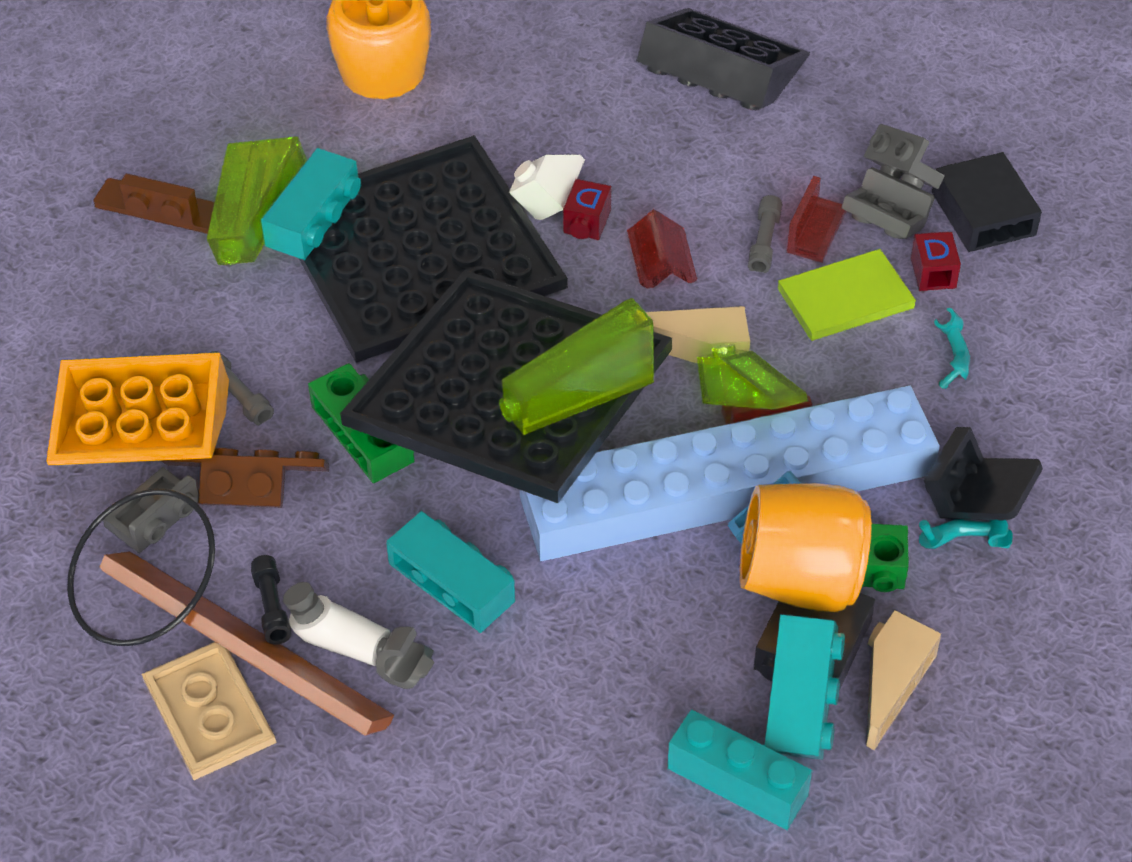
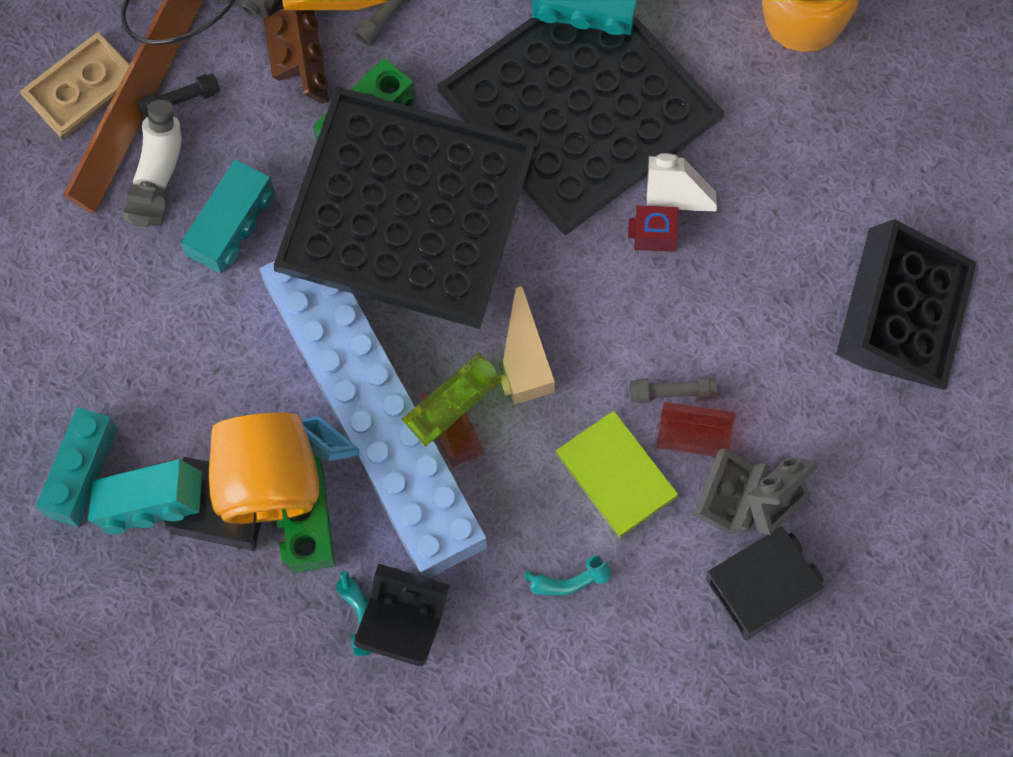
camera: 80 degrees right, 20 degrees up
clear neon green slope [500,298,654,435] -> none
clear red panel [627,209,697,289] -> none
tan slope [866,610,941,750] -> none
dark red brick [911,232,961,291] -> none

